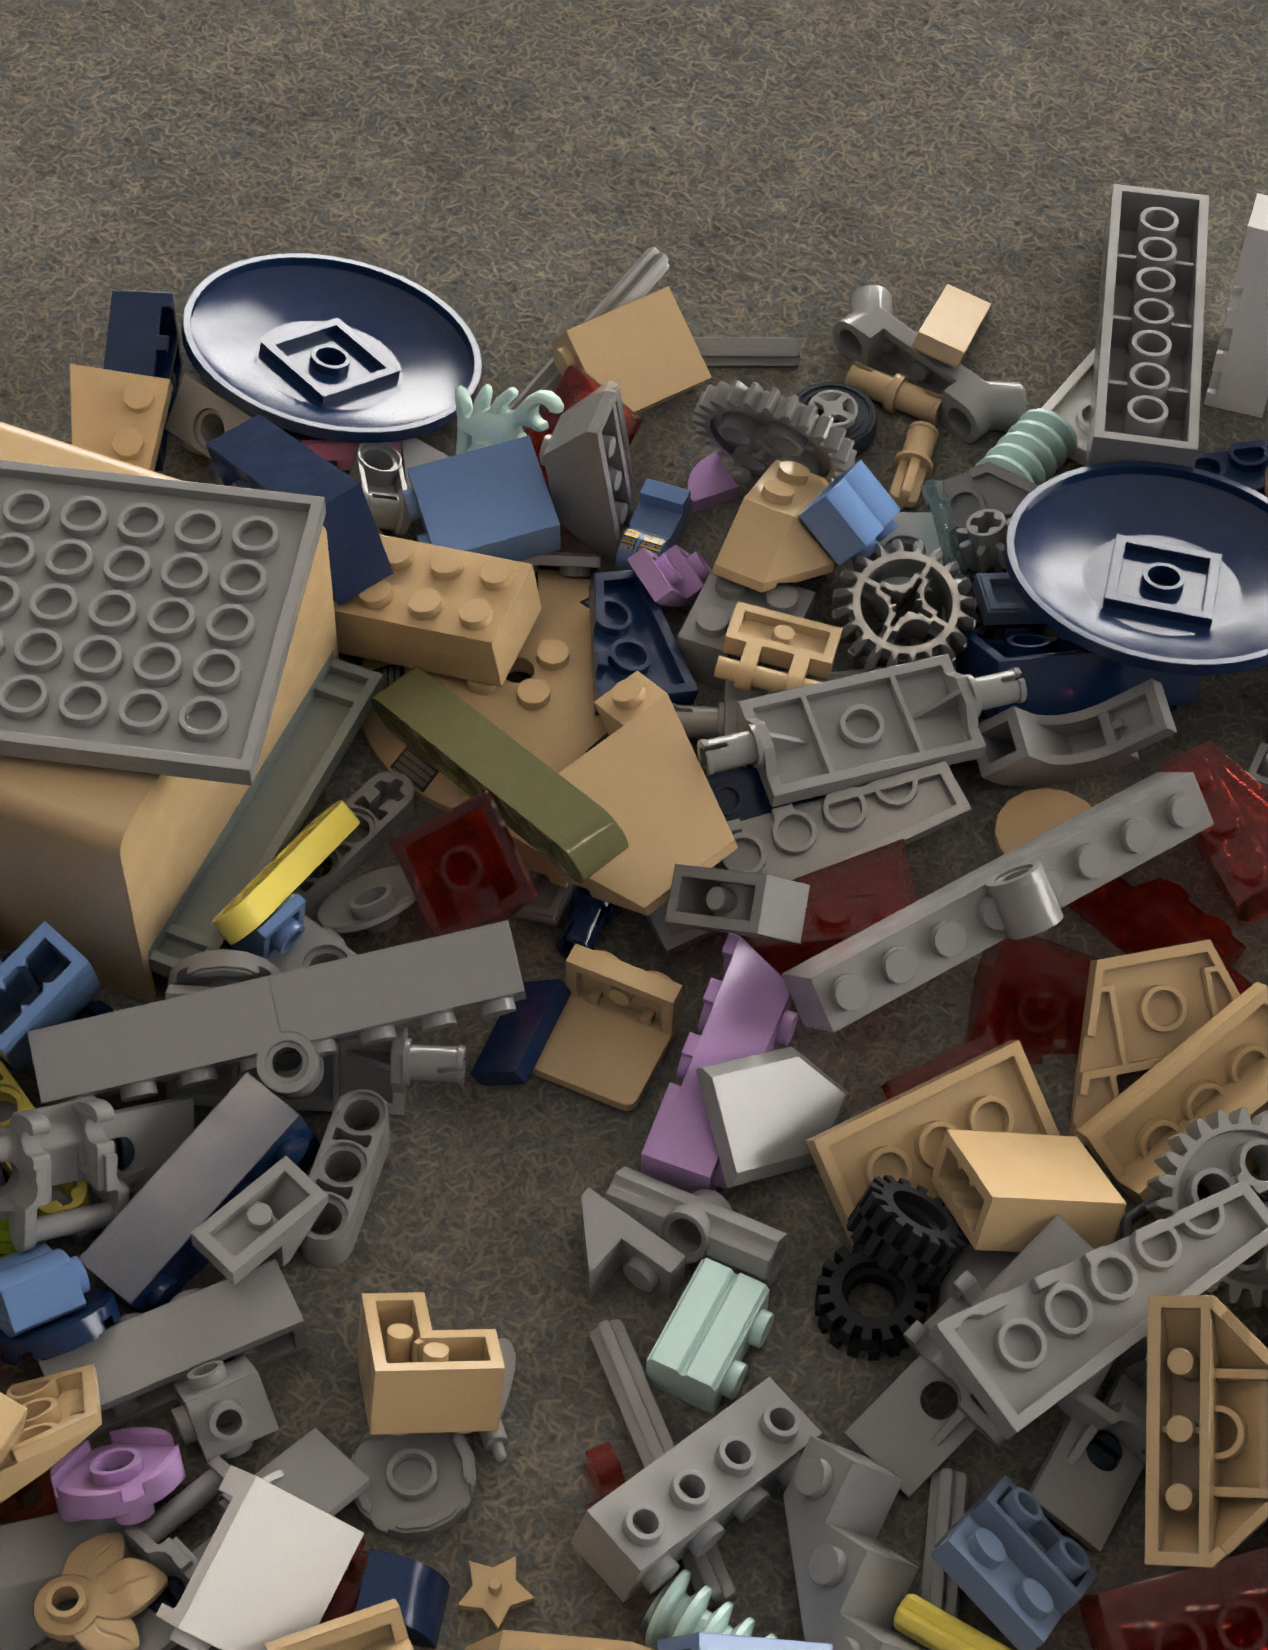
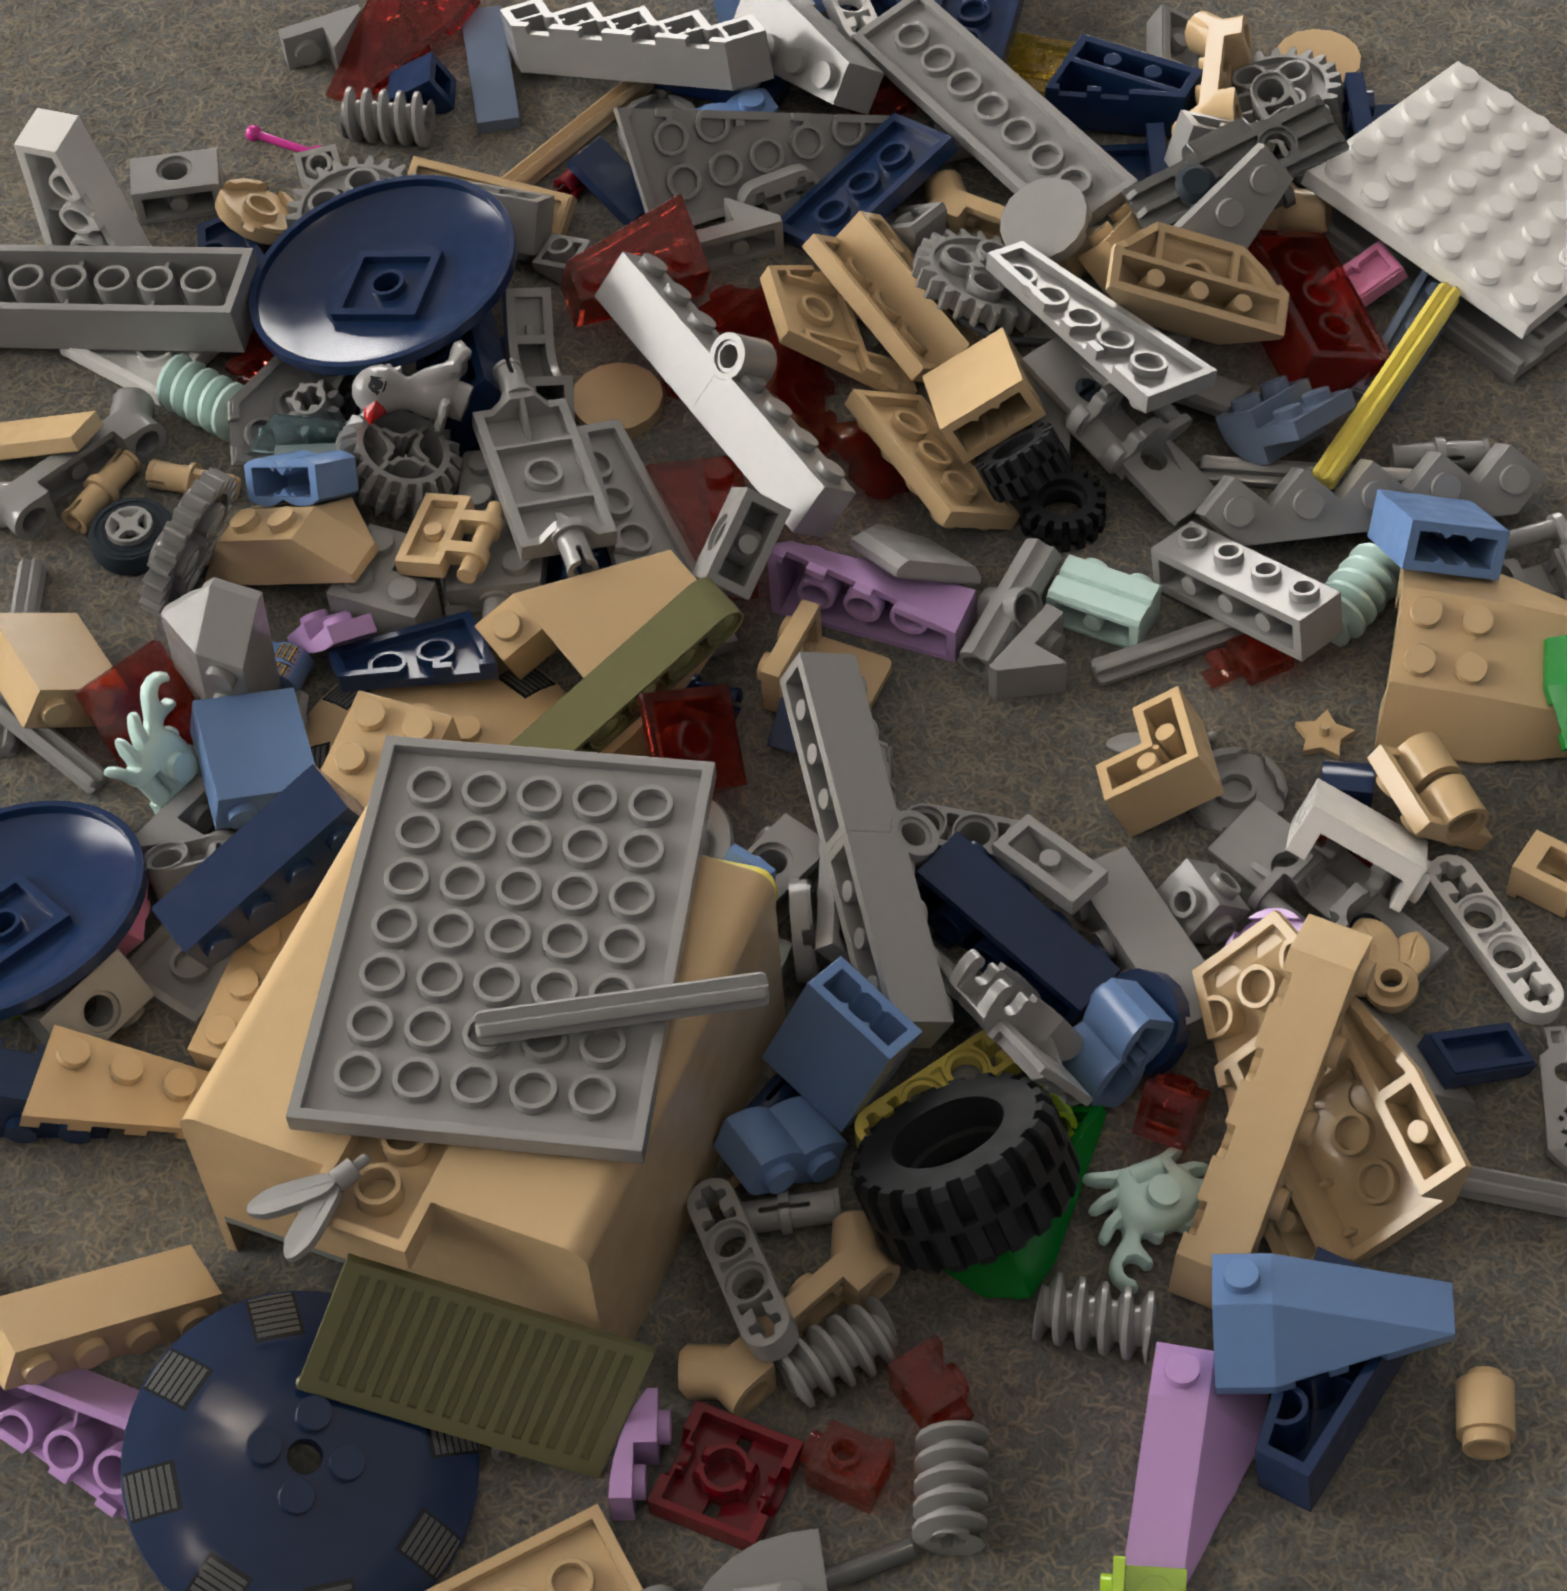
camera: 85 degrees left, 0 degrees up
none -> light grey animal [352,340,474,437]

